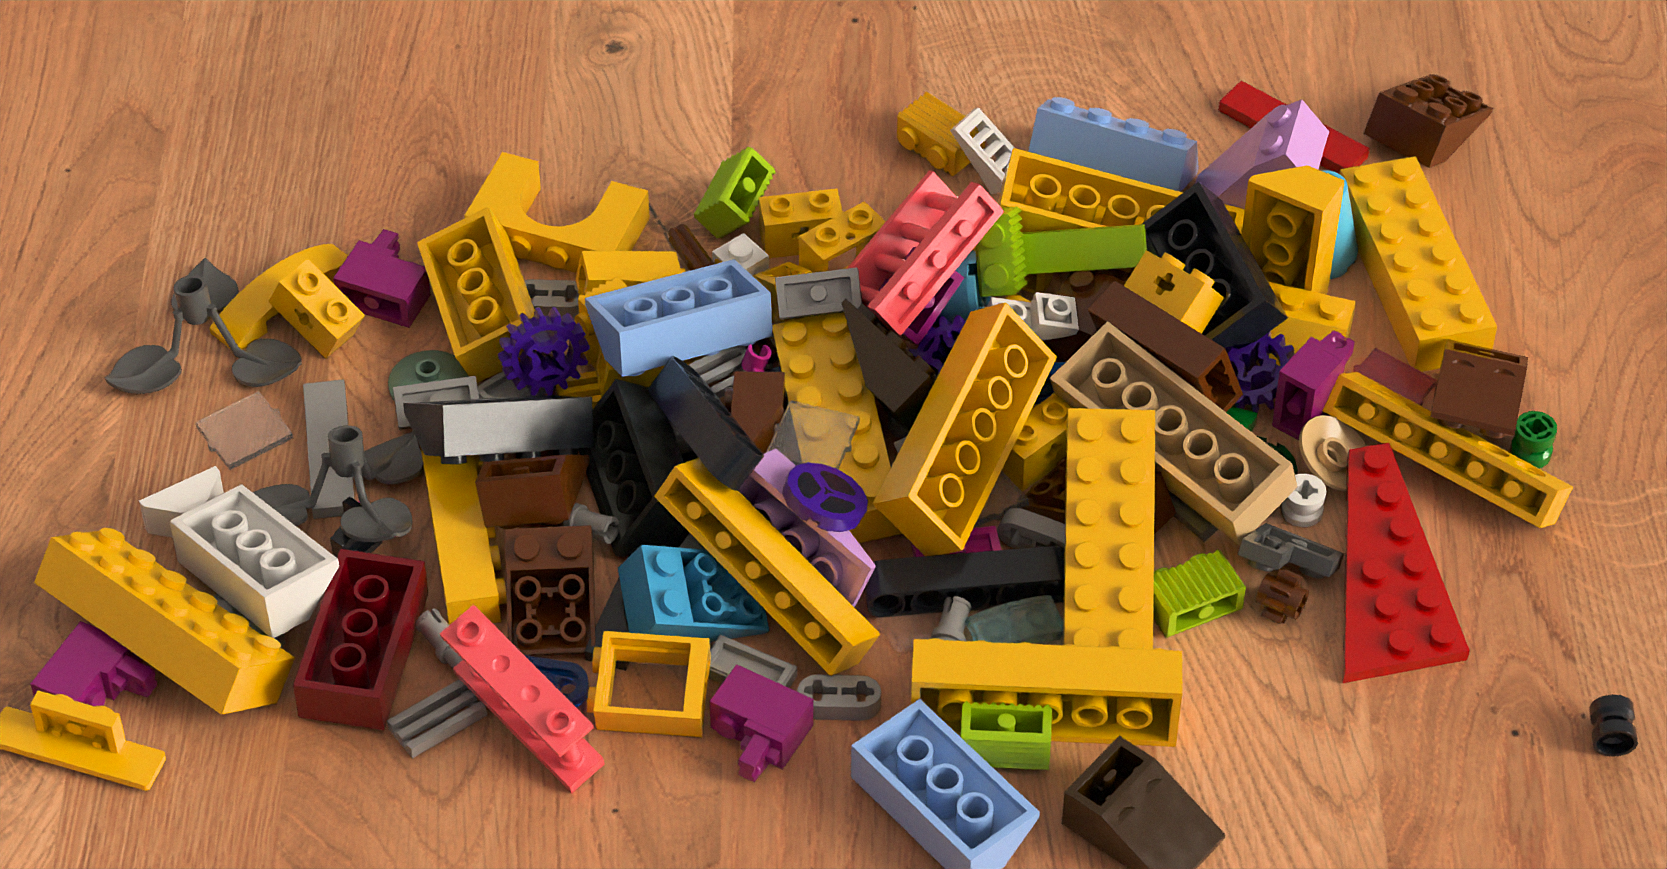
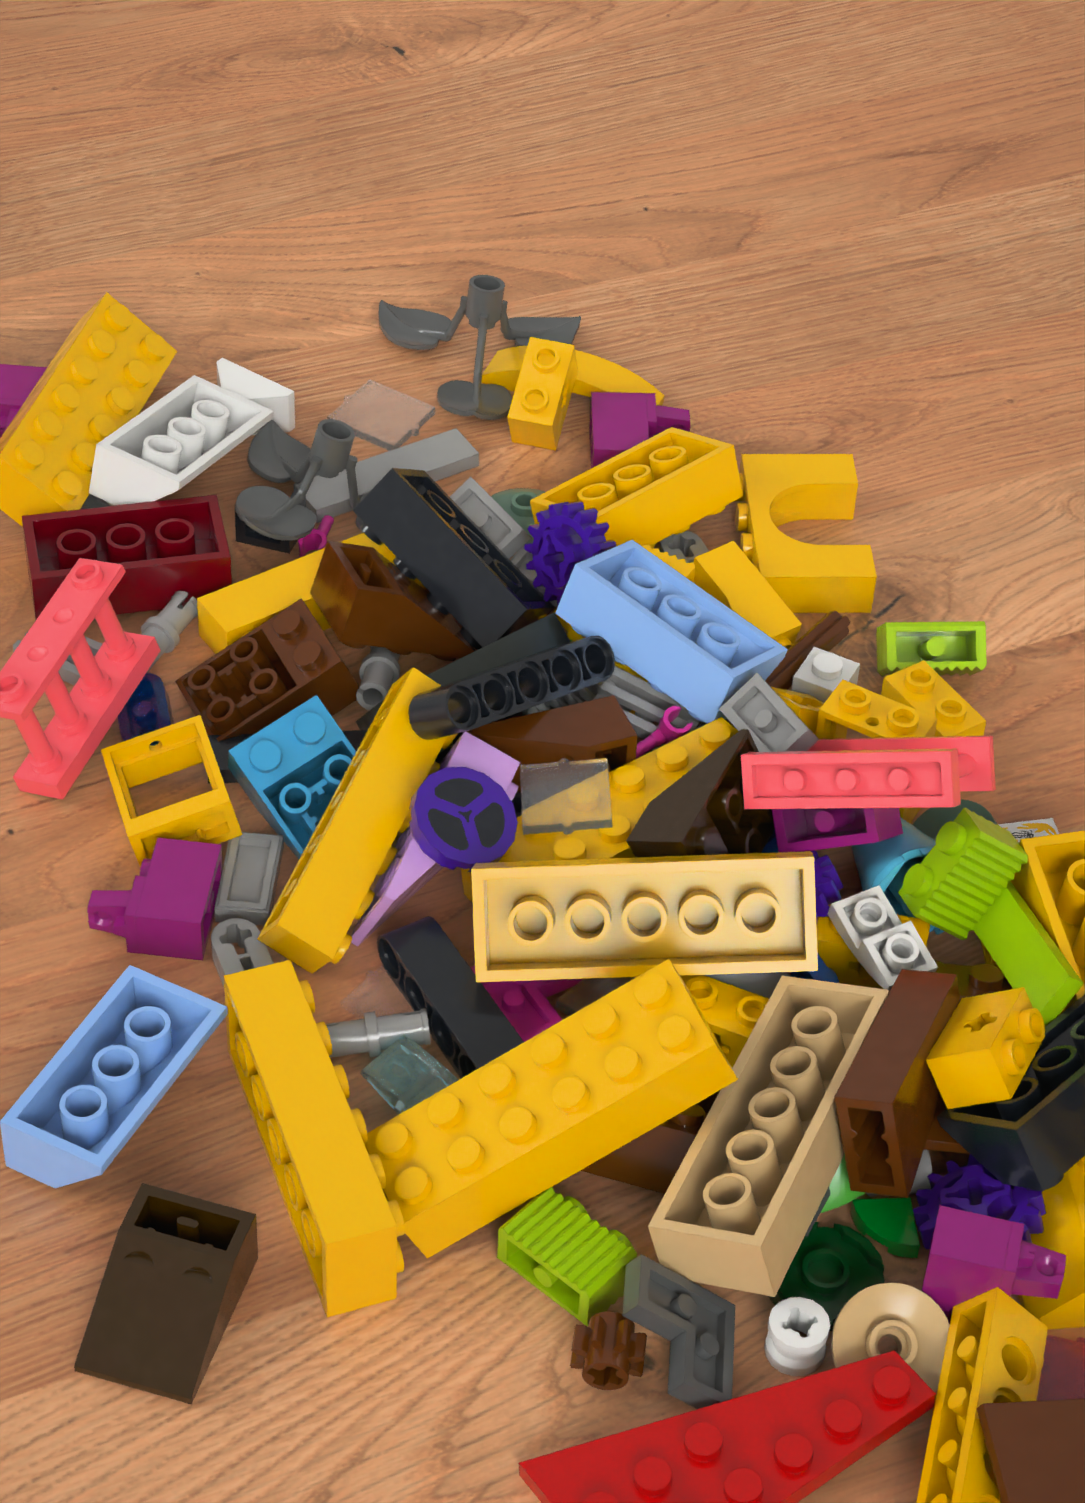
camera: 65 degrees right, 5 degrees down
lime brick [961,701,1052,770] -> none

